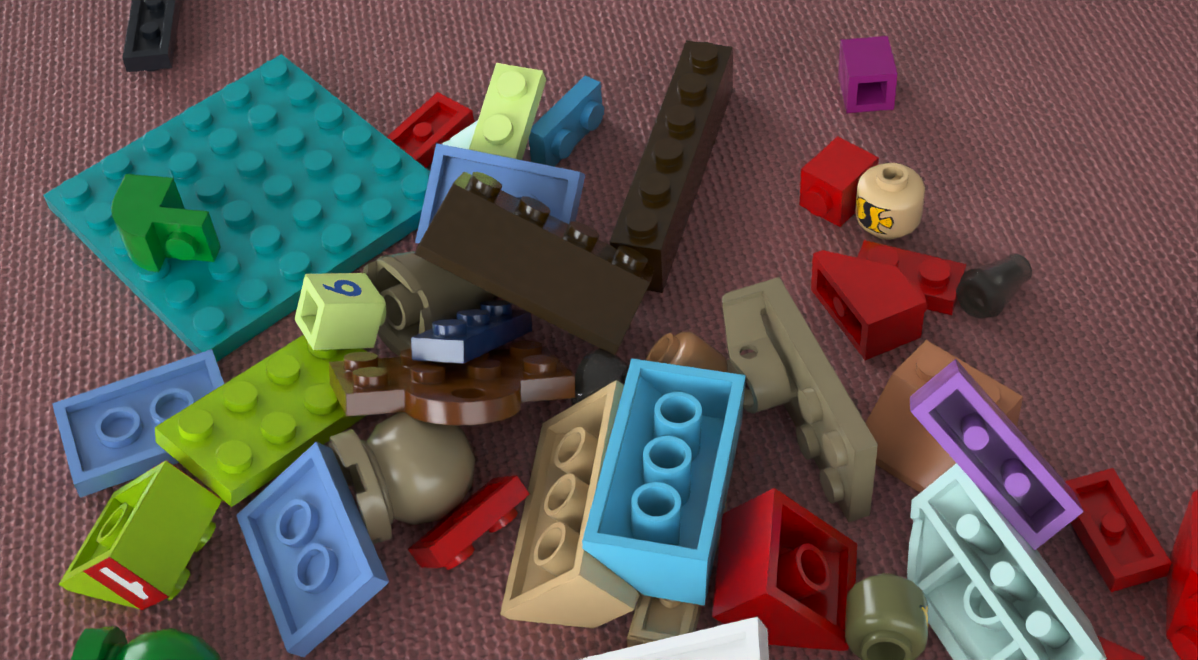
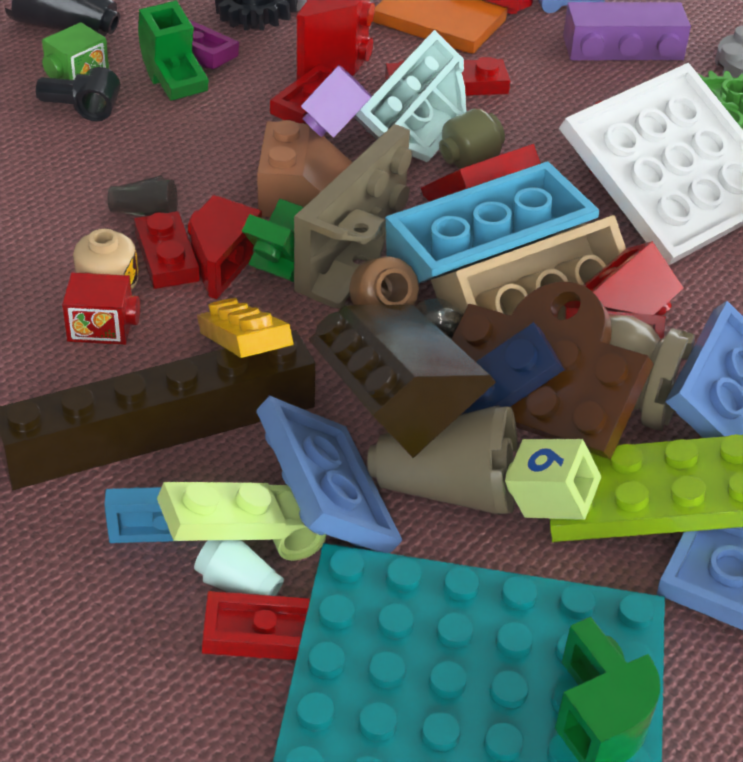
camera: 135 degrees left, 5 degrees down
none -> yellow plate [197,298,294,358]
none -> green brick [242,198,304,282]
none -> slope [564,241,684,316]

